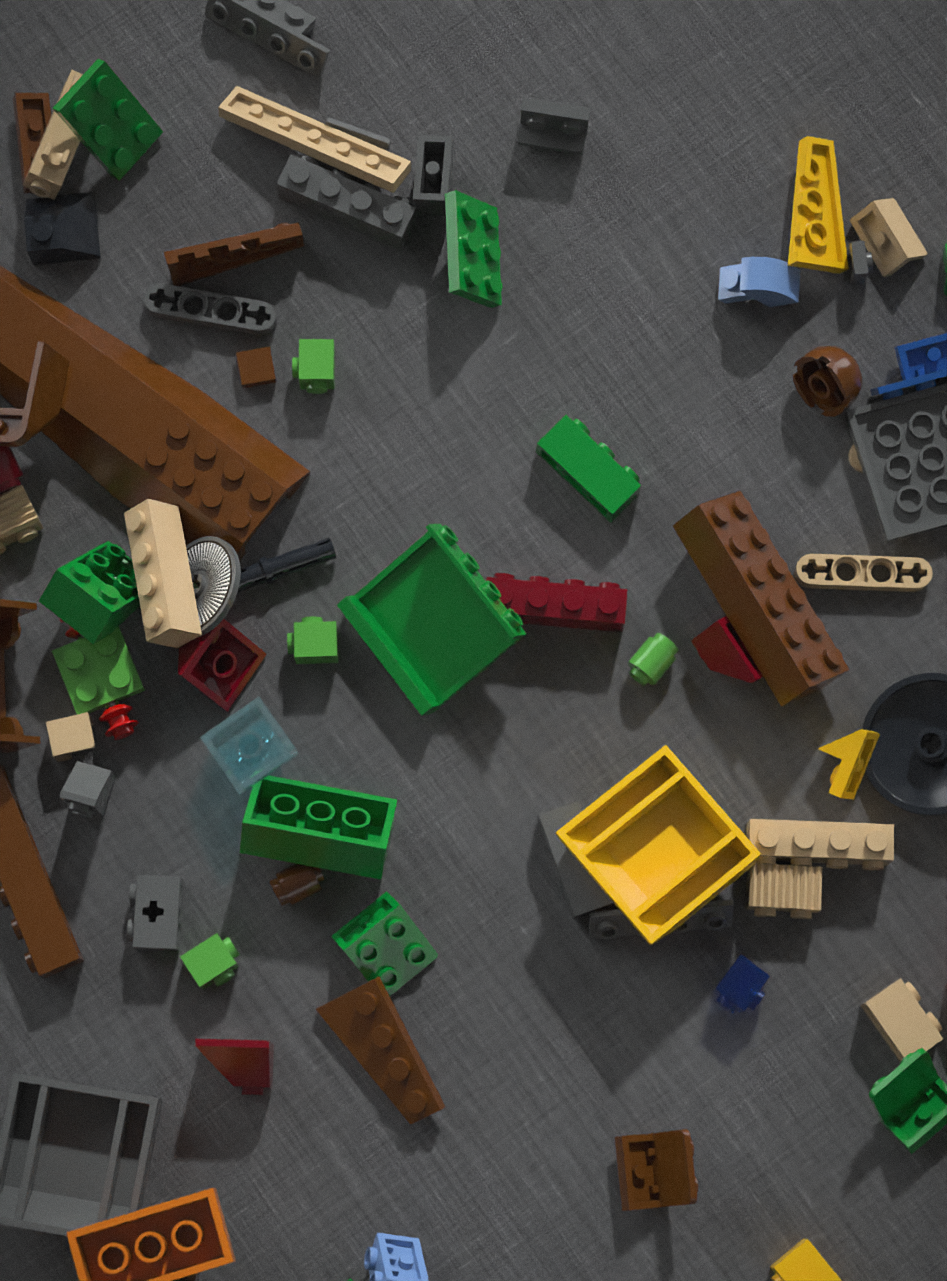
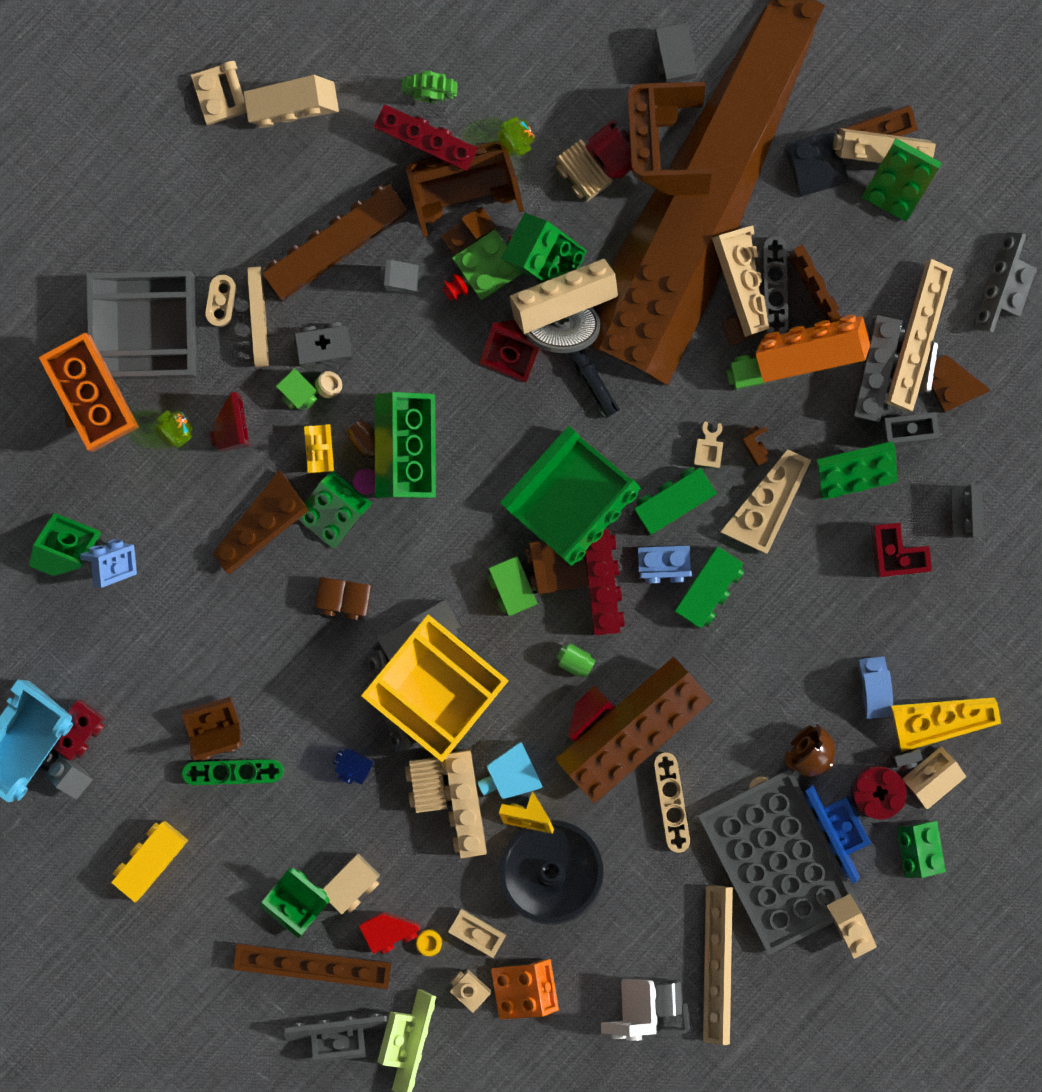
camera: 85 degrees right, 10 degrees up
tan panel [46,712,95,762] -> none
clear light blue slope [200,697,299,795] -> none
bright green brick [287,616,338,664] -> none
none -> clear neon green head [155,410,194,449]
none -> green beam [182,759,284,785]
none -> tan plate [205,275,237,327]
none -> tan beam [248,266,269,367]
none -> yellow hips [304,424,334,473]
none -> tan tile [315,371,342,398]
none -> reddish brown brick [315,577,372,620]
none -> magenta tile [353,469,375,495]
none -> reddish brown slope [441,207,497,256]
none -> medium azure torso [477,741,543,799]
none -> bright green brick [486,556,538,616]
none -> reddish brown bracket [525,541,588,595]
none -> green brick [633,467,717,535]
none -> medium blue bracket [638,546,692,584]
none -> tan plate [694,421,723,468]
none -> tan wing [712,225,769,337]
none -> tan wing [720,449,811,554]
none -> reddish brown bracket [741,425,768,467]
none -> orange brick [755,315,870,383]
none -> dark red brick [850,765,907,819]
none -> dark red brick [871,522,932,578]
none -> reddish brown wing [931,355,990,413]

